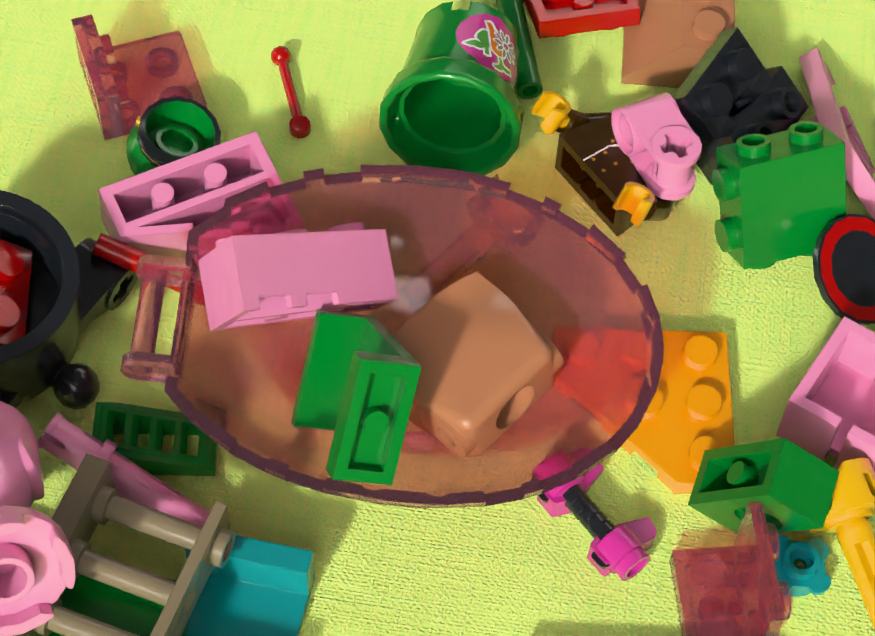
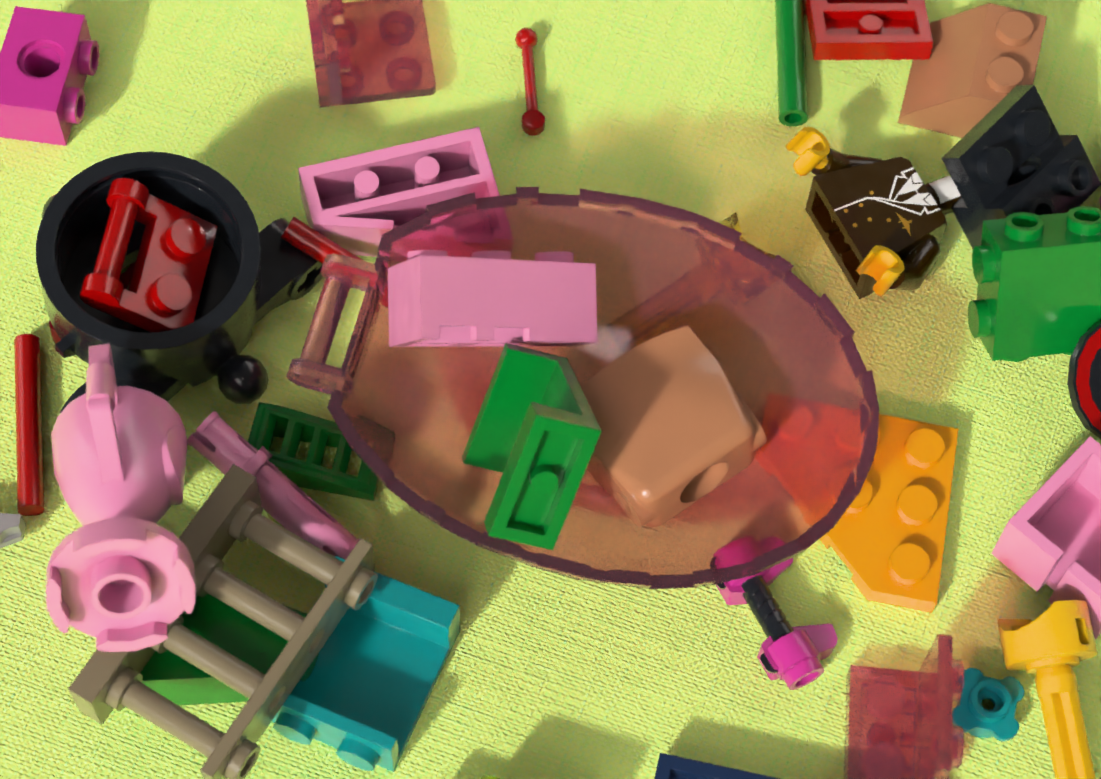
camera: 10 degrees right, 5 degrees up
green piece [126,96,221,175] -> none
green piece [379,1,524,180] -> none
bright pink piece [611,92,702,201] -> none
green brick [688,438,839,536] -> none

